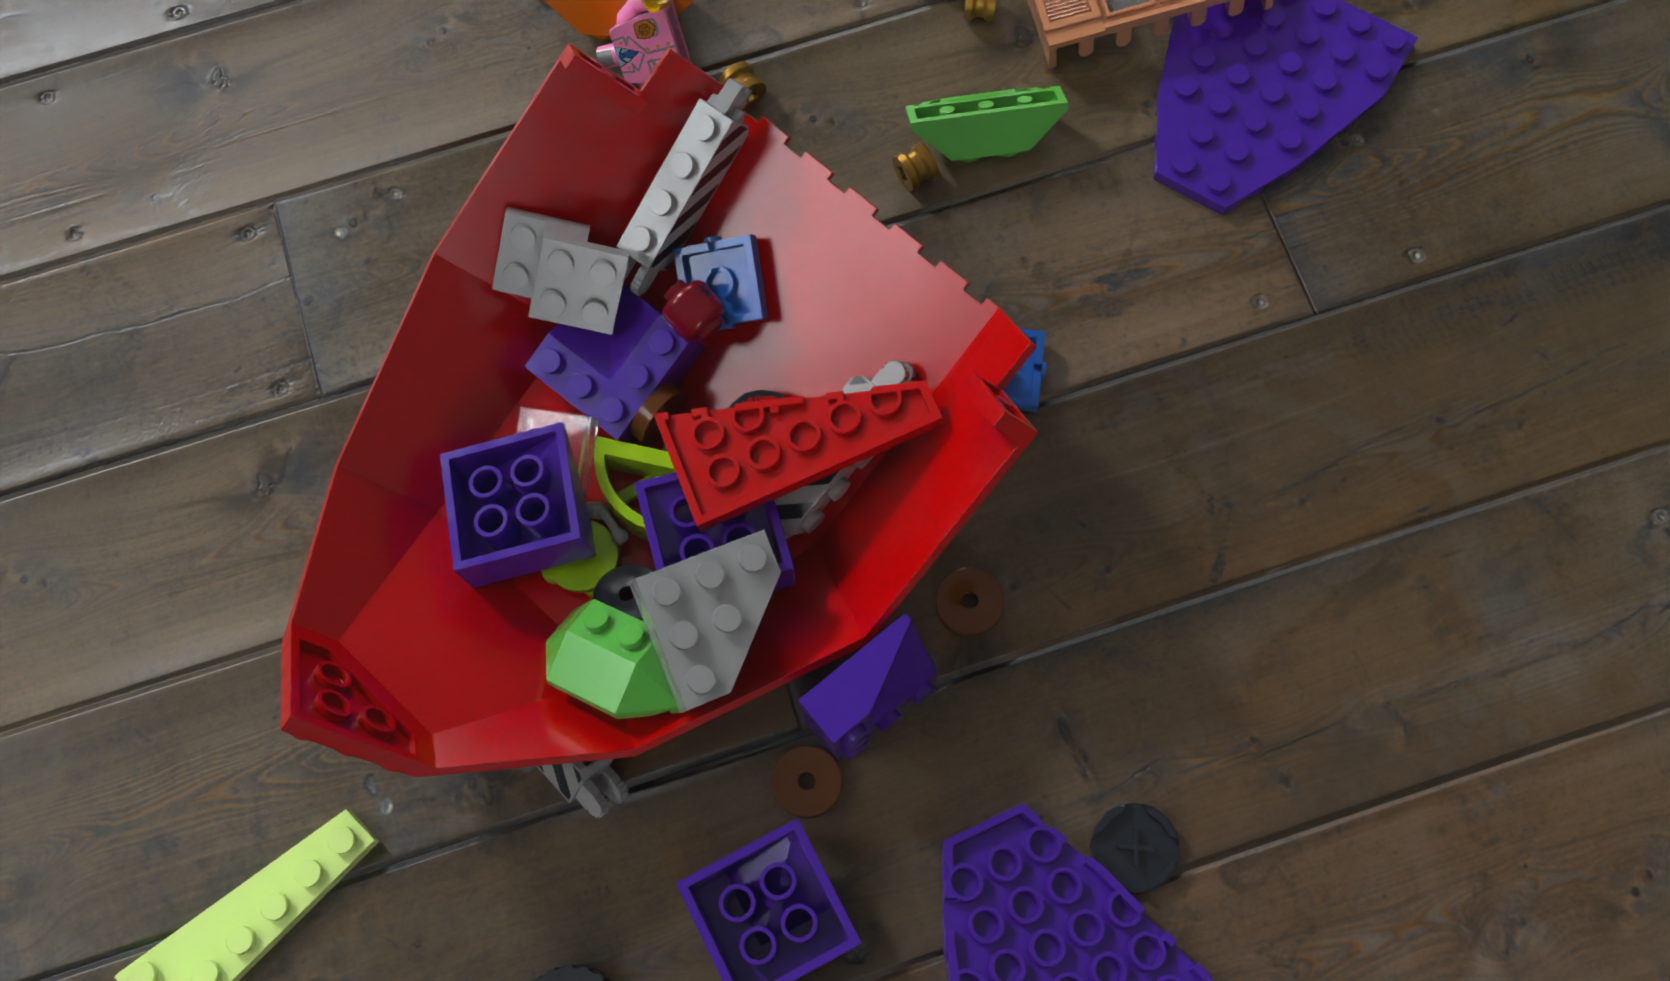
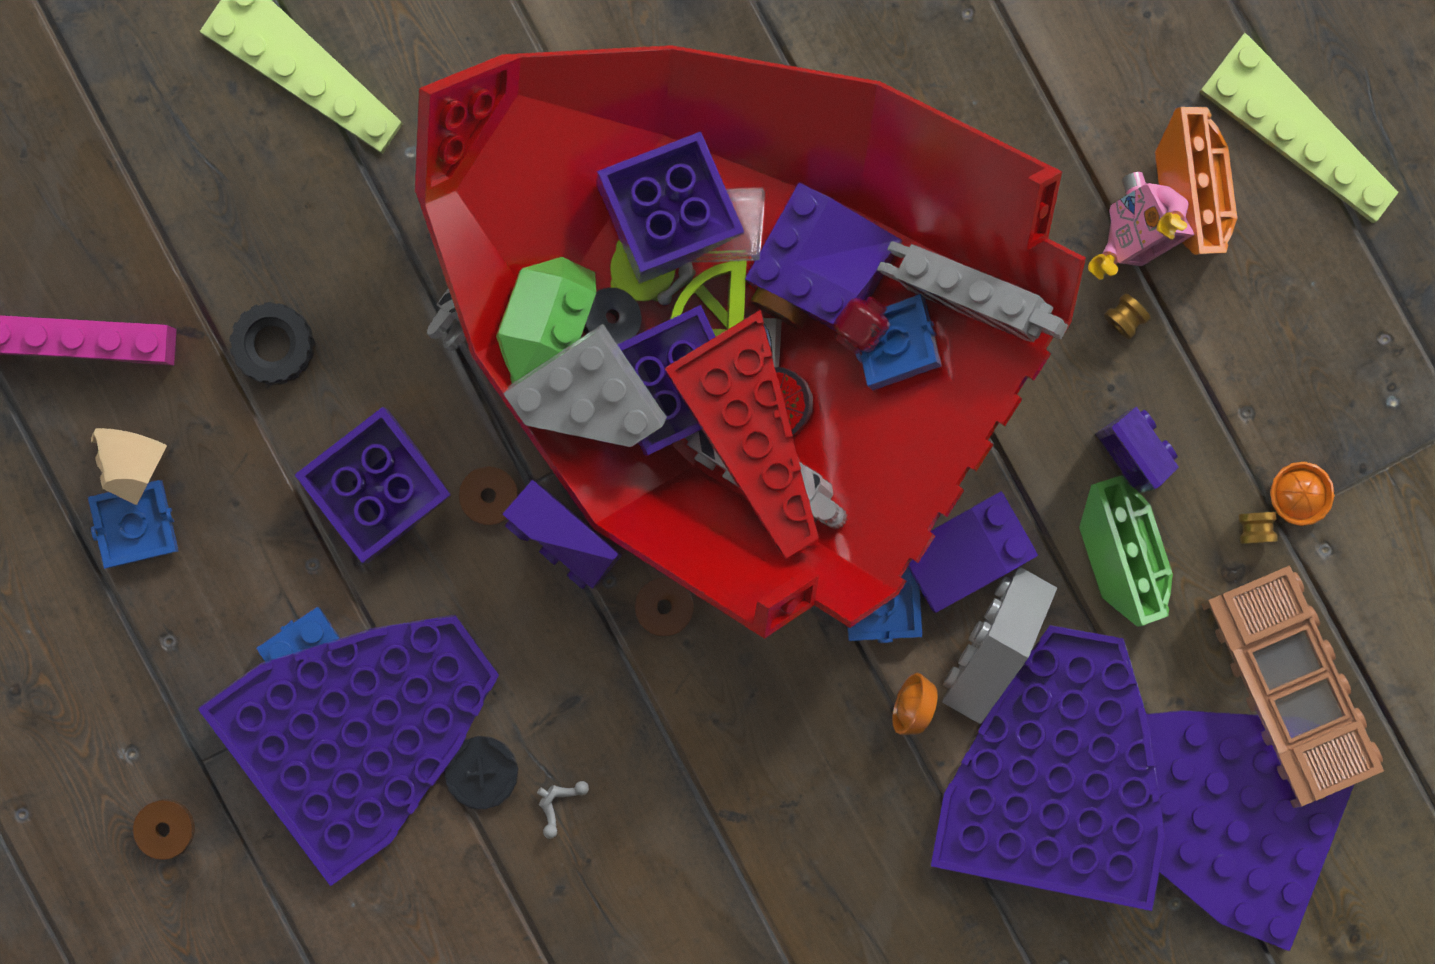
camera: 75 degrees right, 15 degrees up
light grey bracket [492,207,629,335] -> none
pearl gold wheel [892,142,939,191] -> none
none -> light grey piece [537,781,589,839]
none -> orange hat [892,673,938,735]
none -> dark purple slope [908,491,1038,613]
none -> dark purple wing [931,625,1166,911]
none -> light grey brick [942,566,1057,724]
none -> dark purple slope [1095,406,1179,493]

